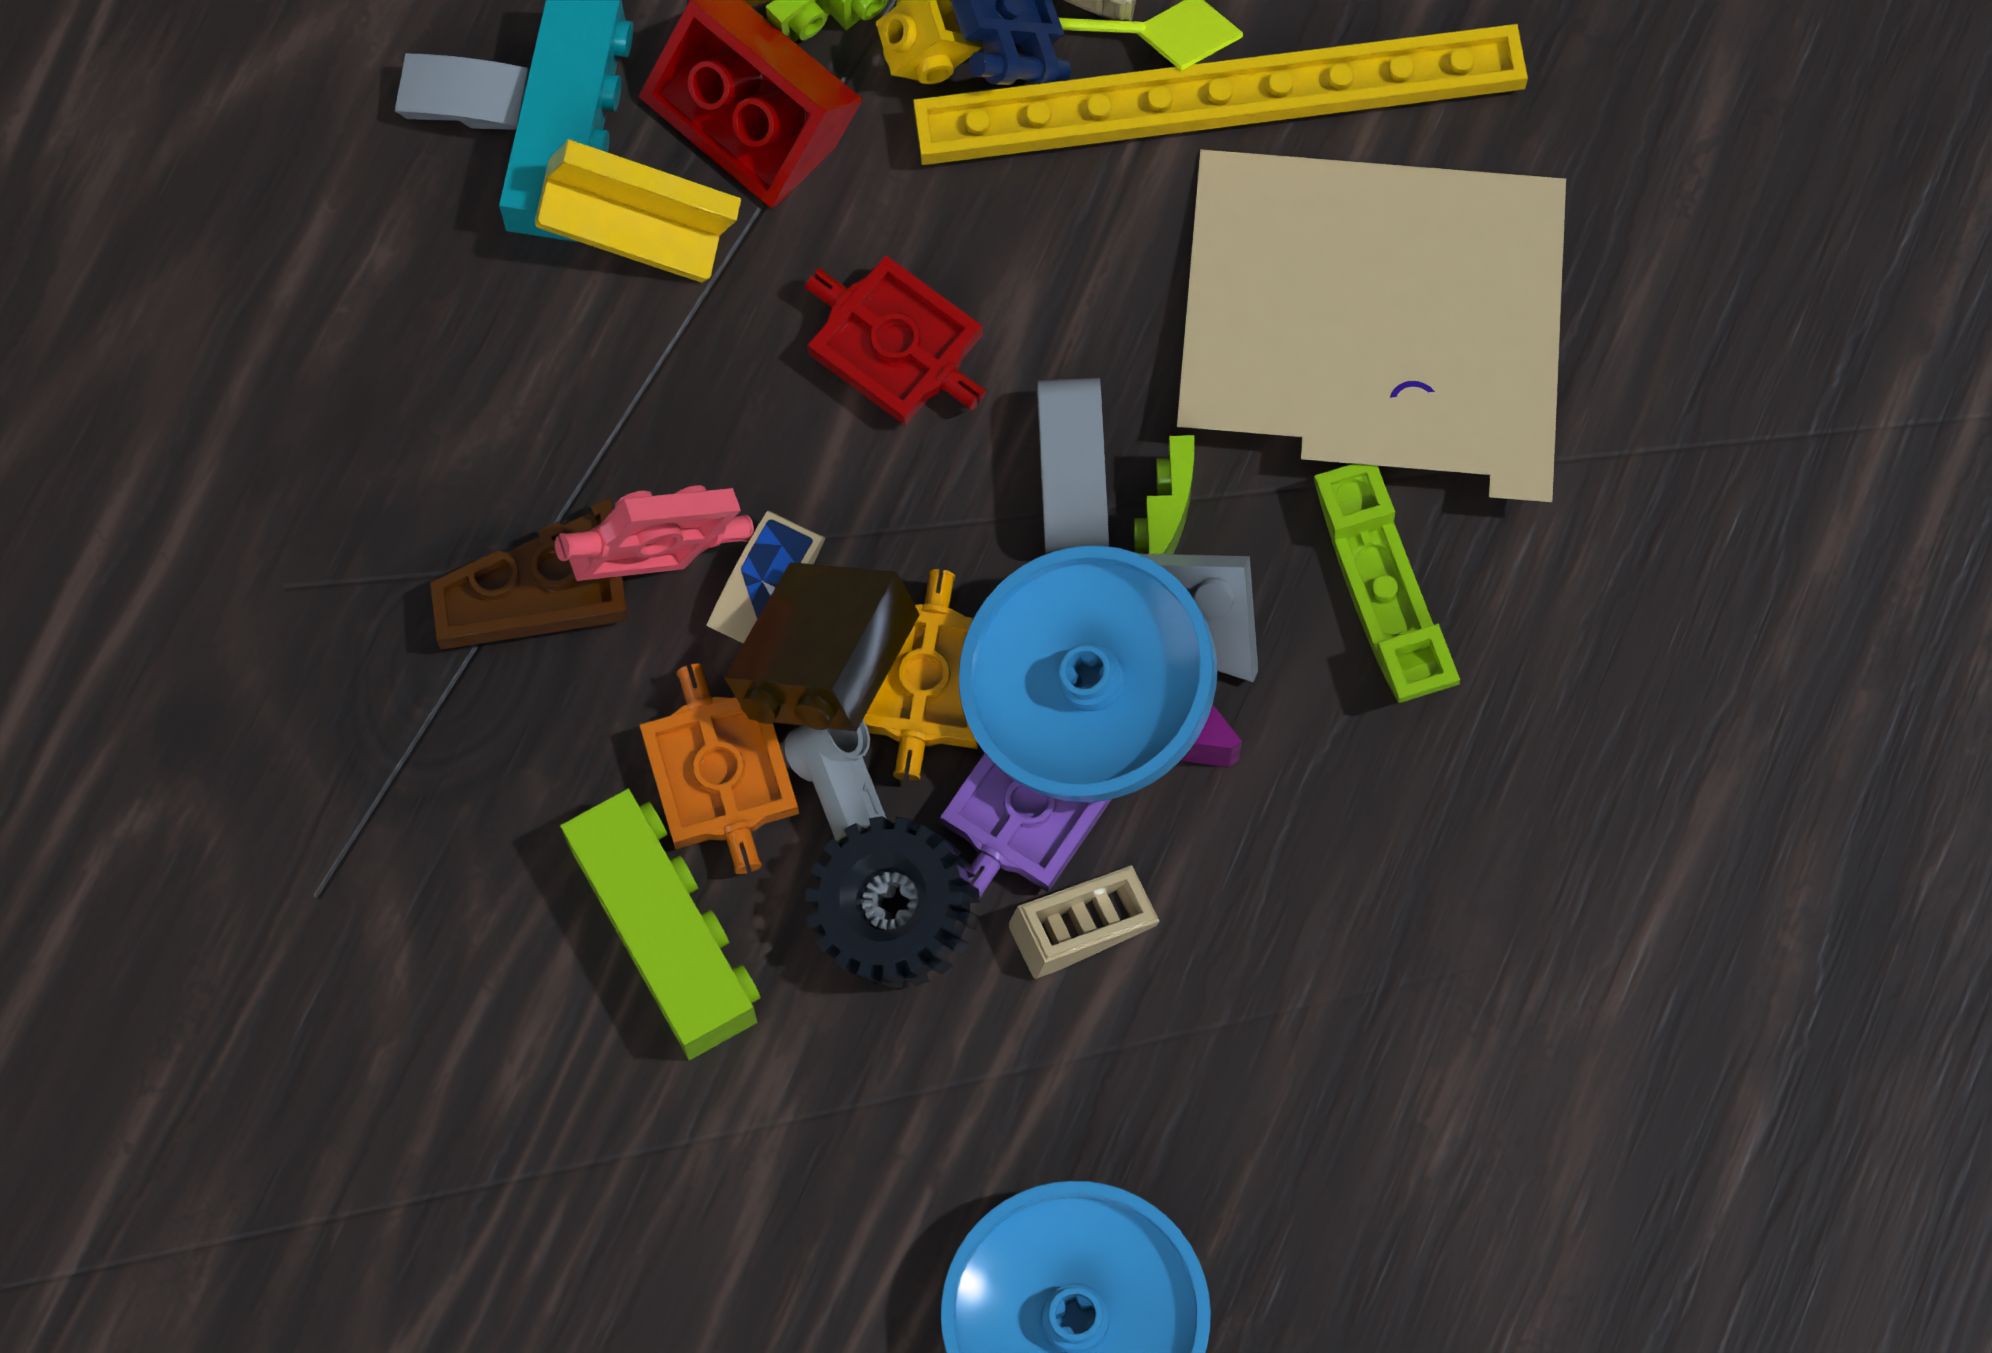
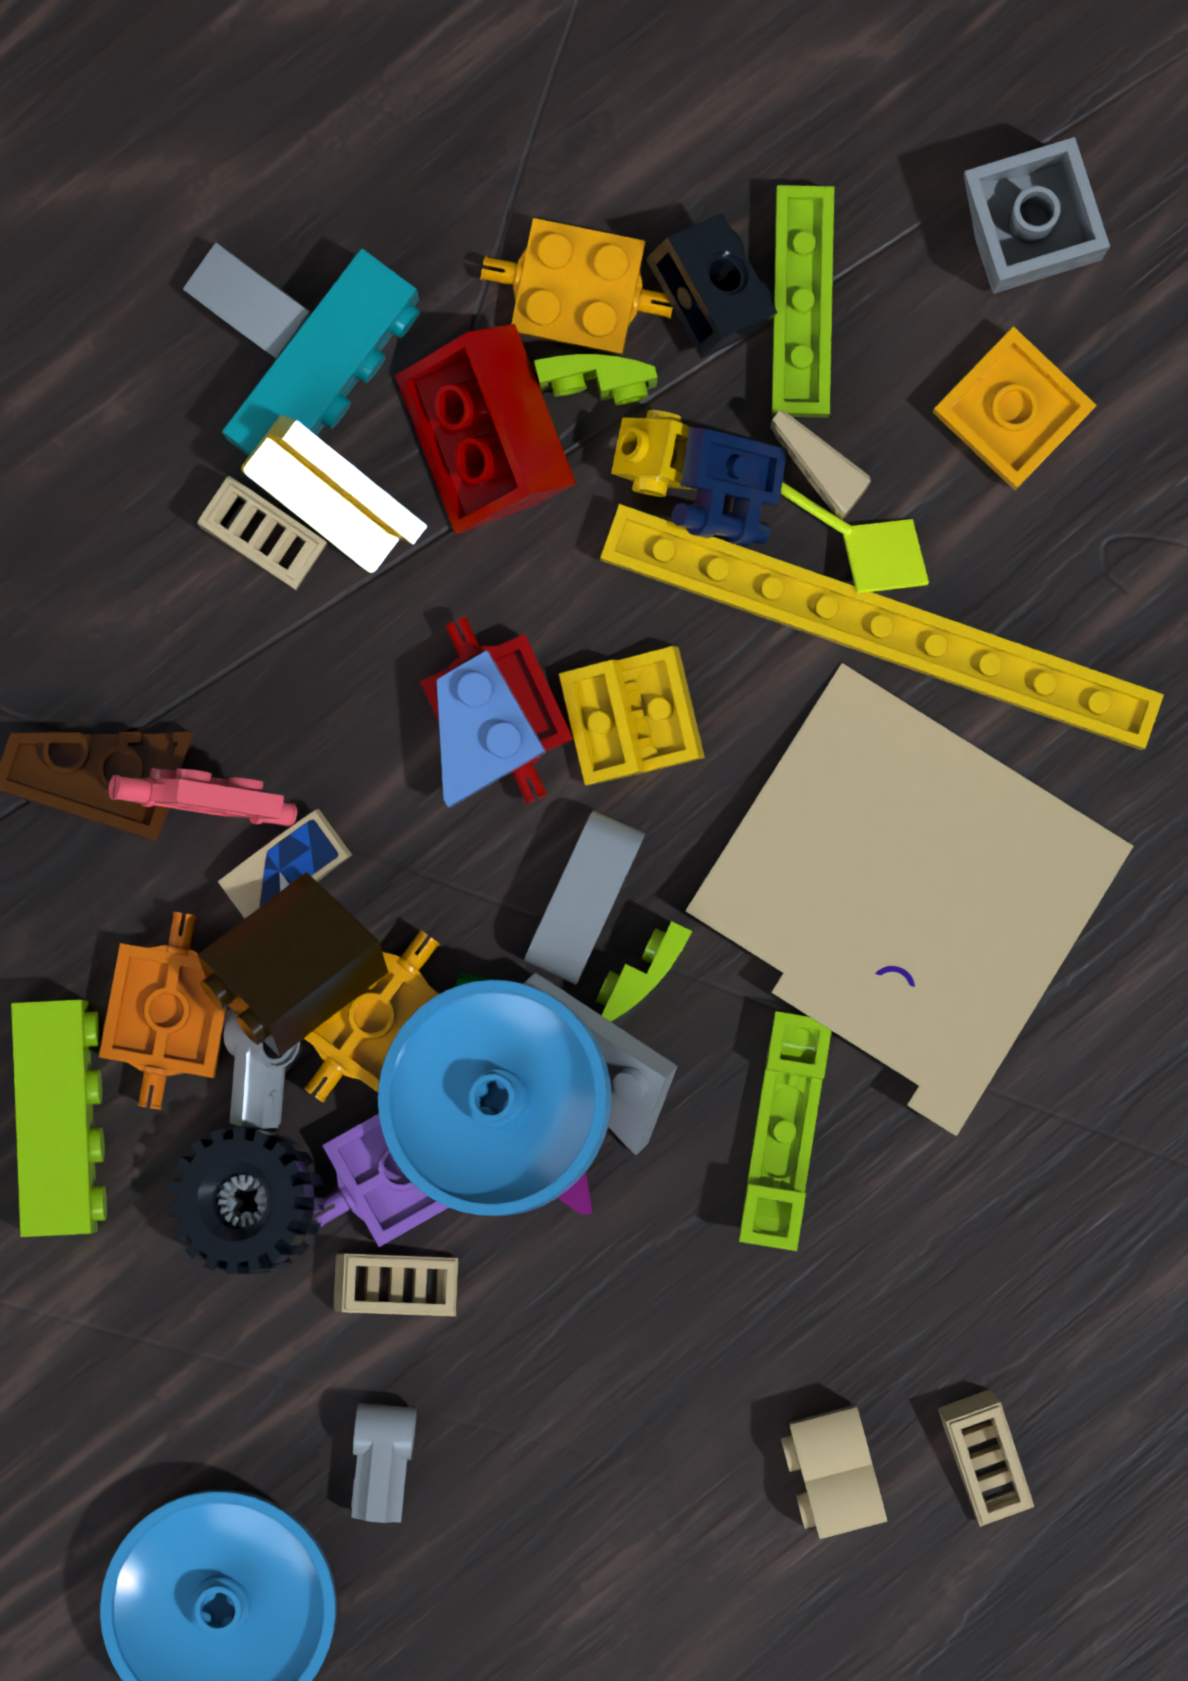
camera: 25 degrees right, 15 degrees up
none -> tan slope [197,476,328,590]
none -> light grey piece [351,1403,417,1523]
none -> medium blue wing [437,650,547,808]
none -> yellow slope [559,646,705,785]
none -> tan brick [781,1405,888,1539]
none -> tan slope [938,1390,1034,1527]

